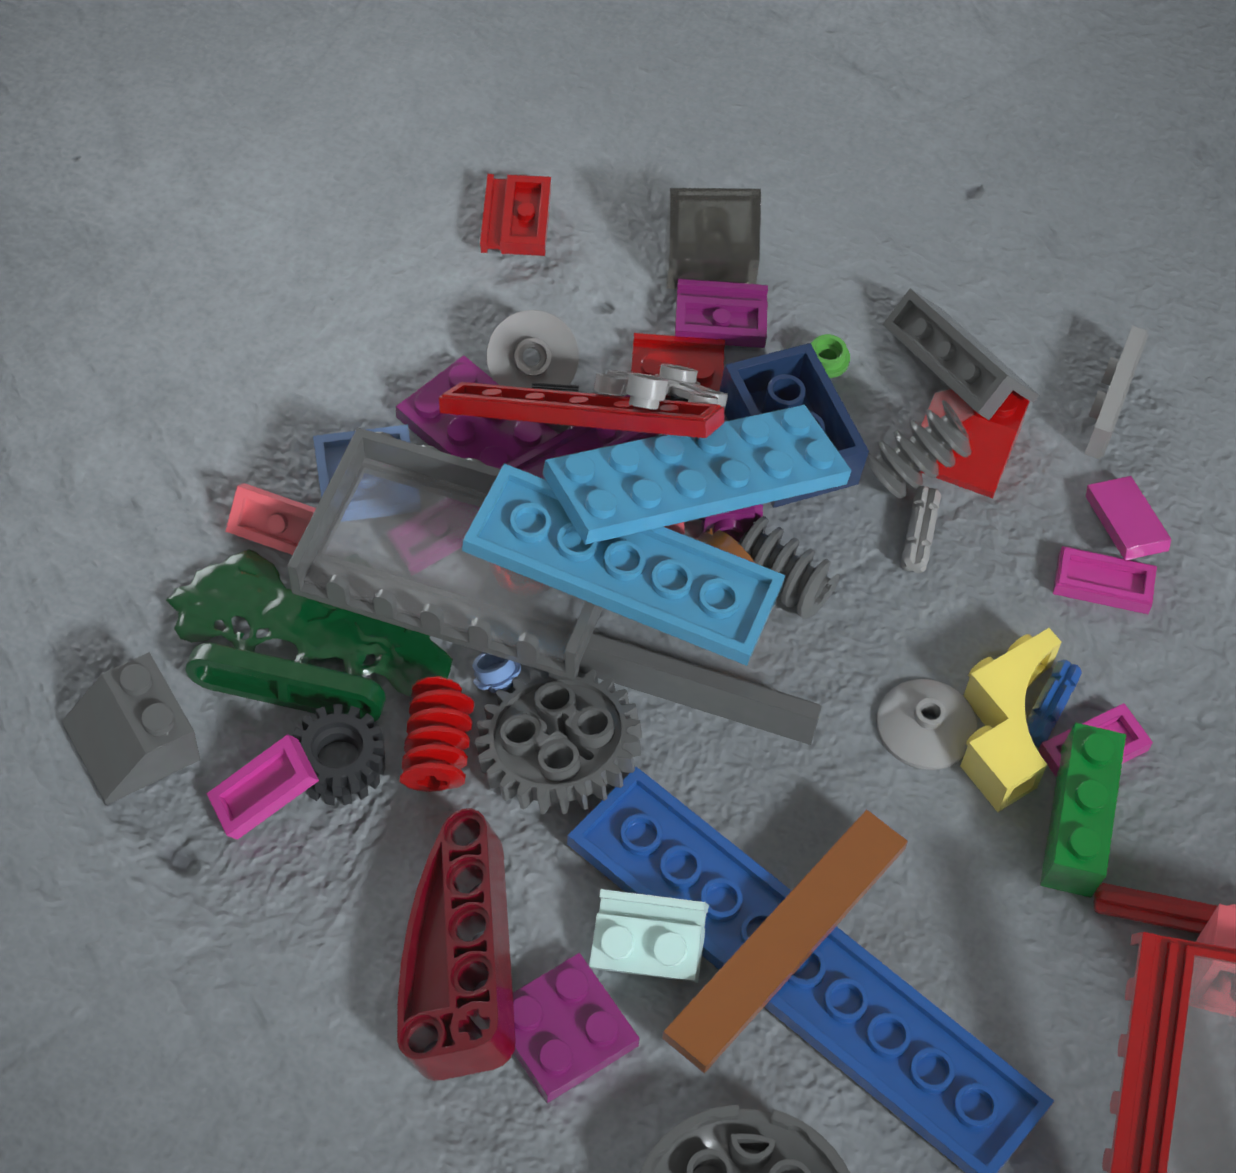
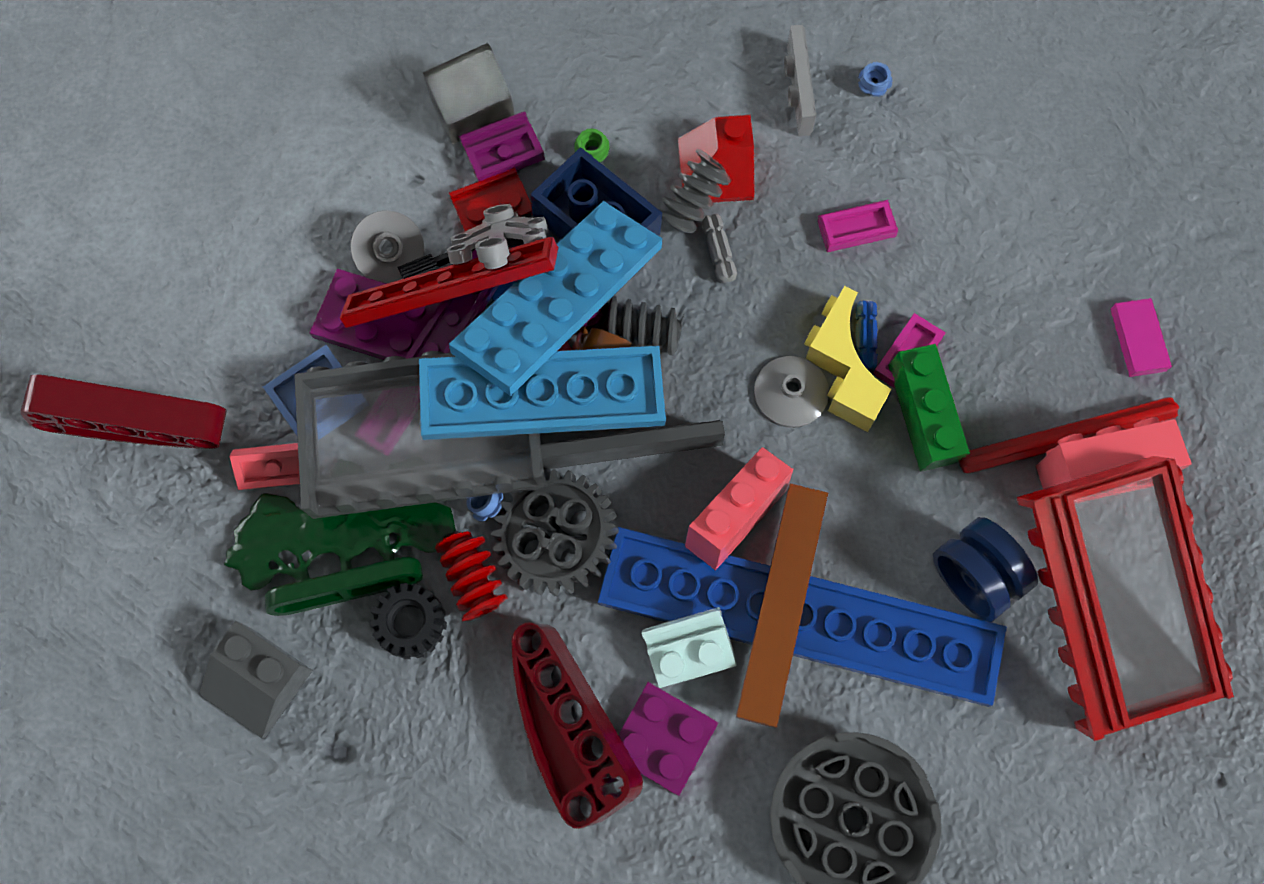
camera: 20 degrees left, 15 degrees up
dark pink tile [206,734,319,840] -> none
red plate [480,174,551,256] -> none
dark grey panel [882,288,1040,420] -> none
dark pink tile [1086,476,1171,561] -> none
none -> dark red beam [20,374,227,449]
none -> coral brick [685,447,794,571]
none -> medium blue plate [858,62,893,97]
none -> dark blue wheel [933,517,1038,622]

